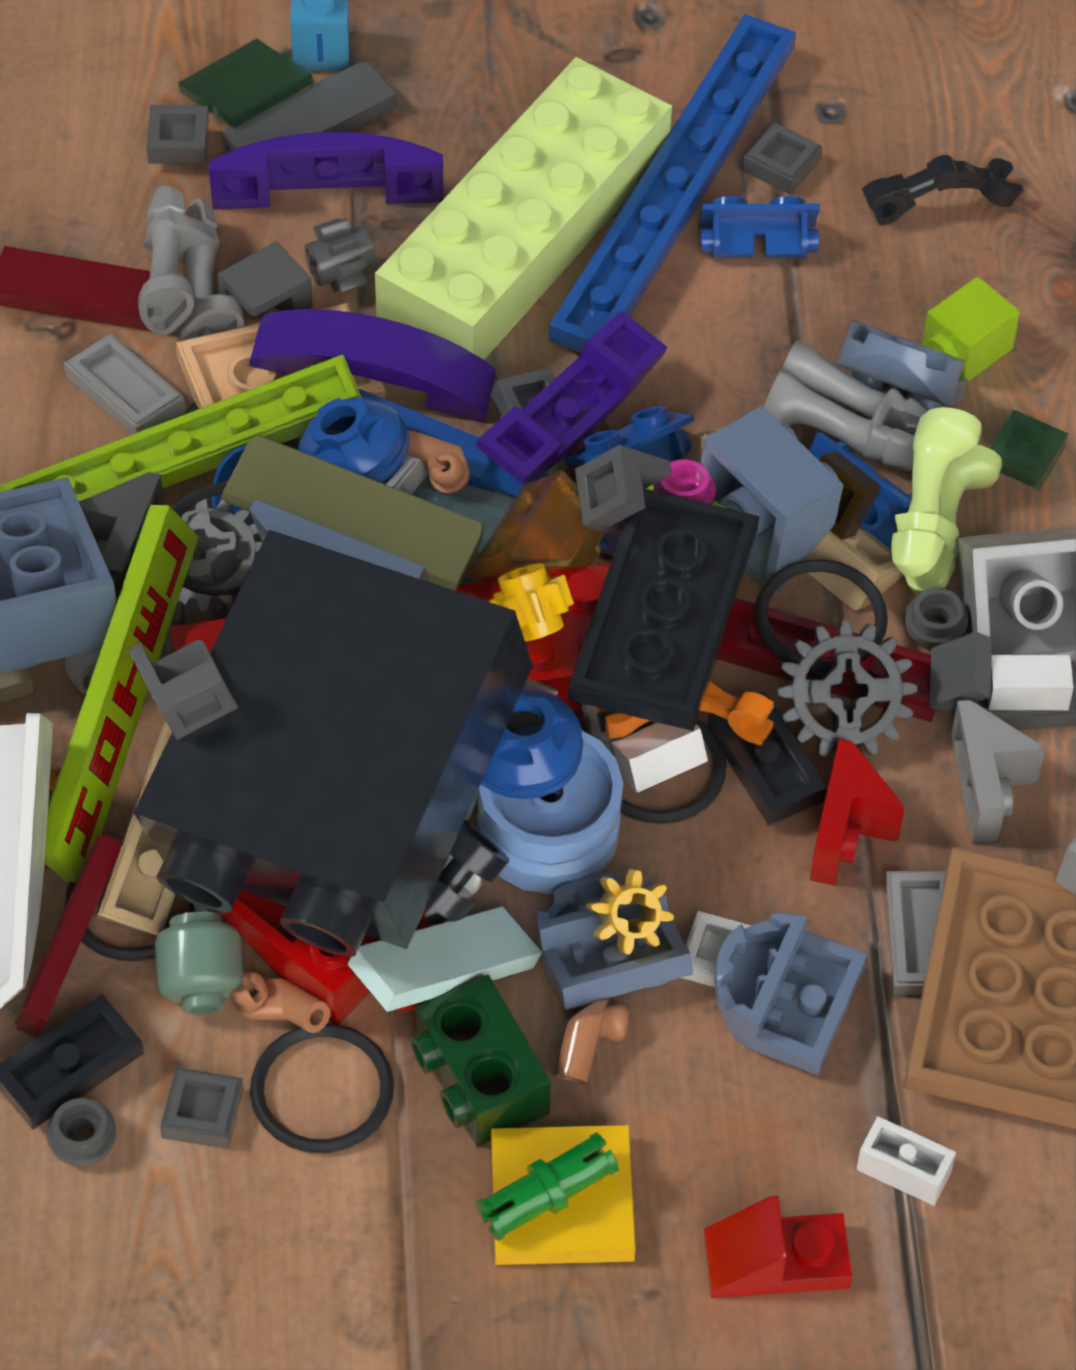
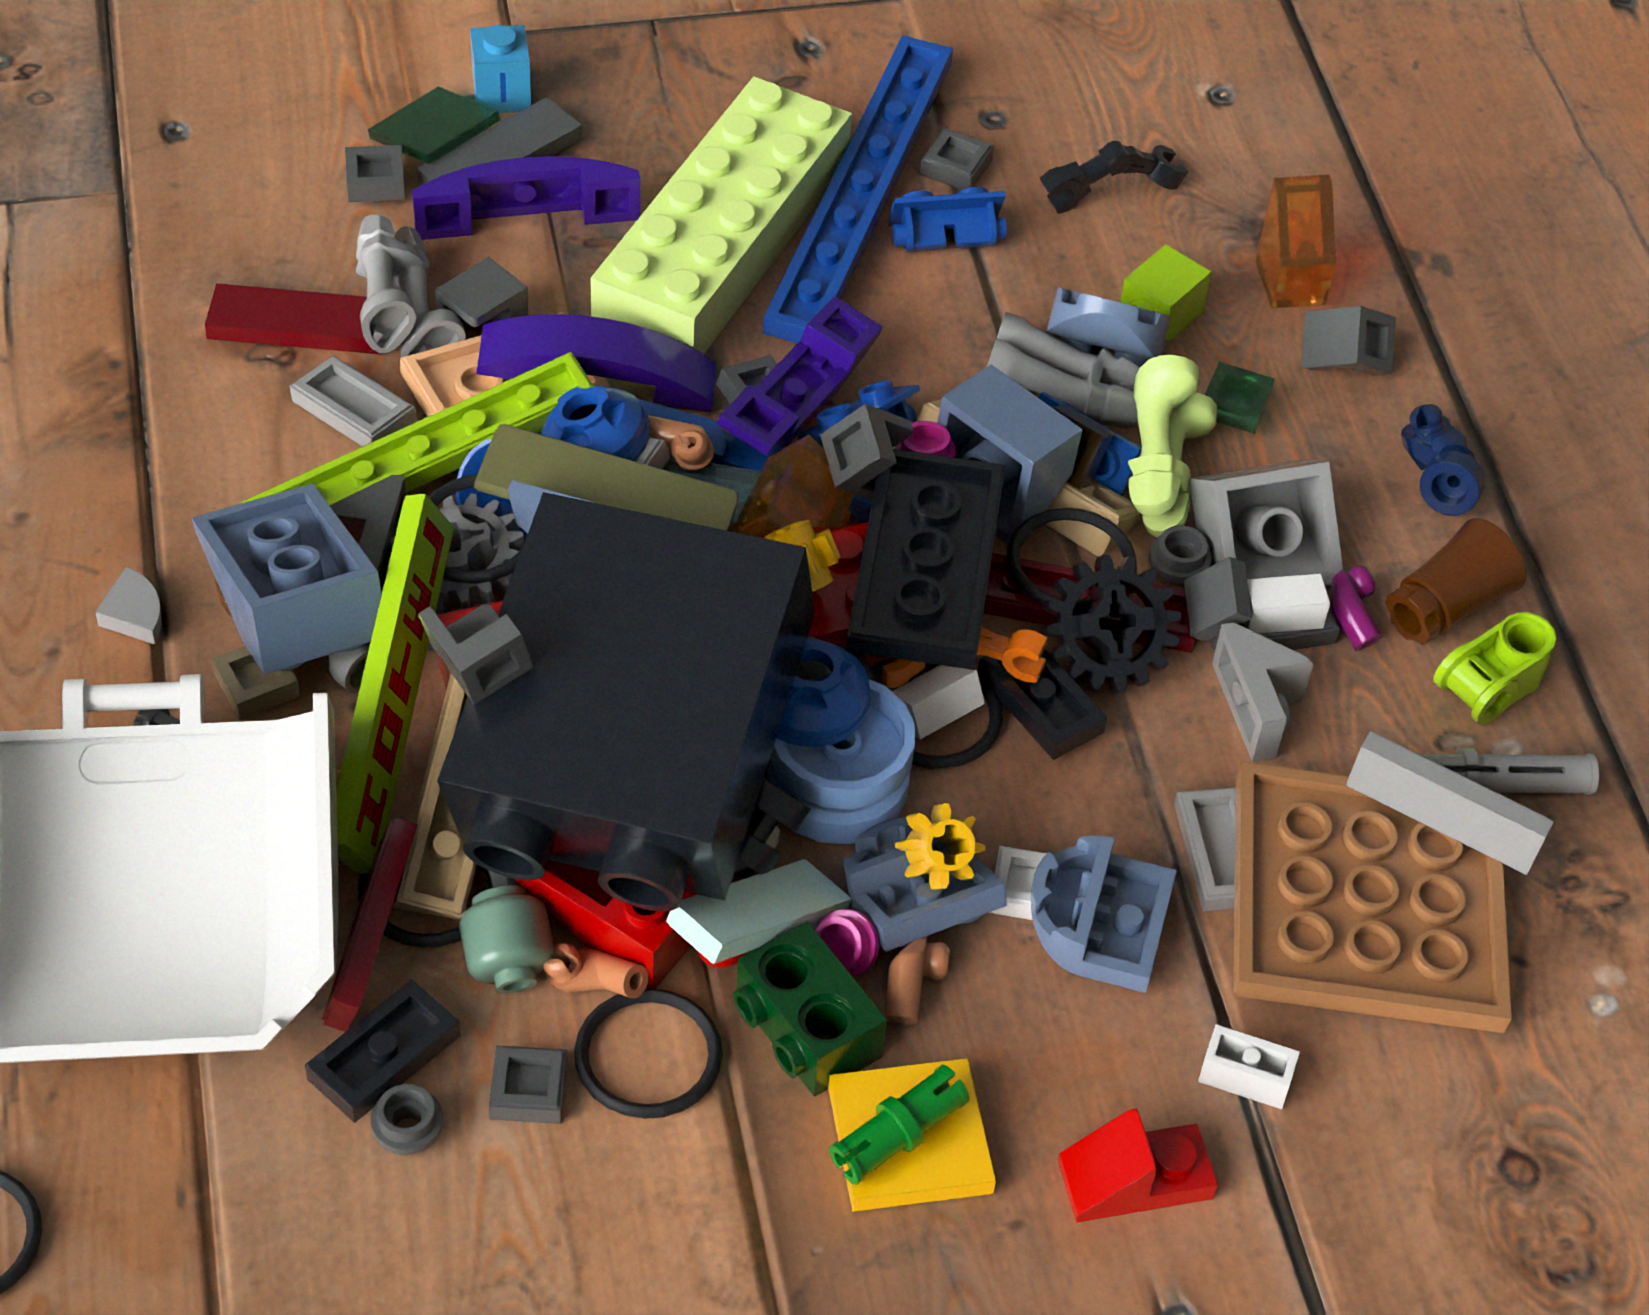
camera: 10 degrees left, 5 degrees down
dark grey gear [304,218,376,294] -> none
red slope [810,739,904,886] -> none
none -> dark pink plate [815,909,880,977]

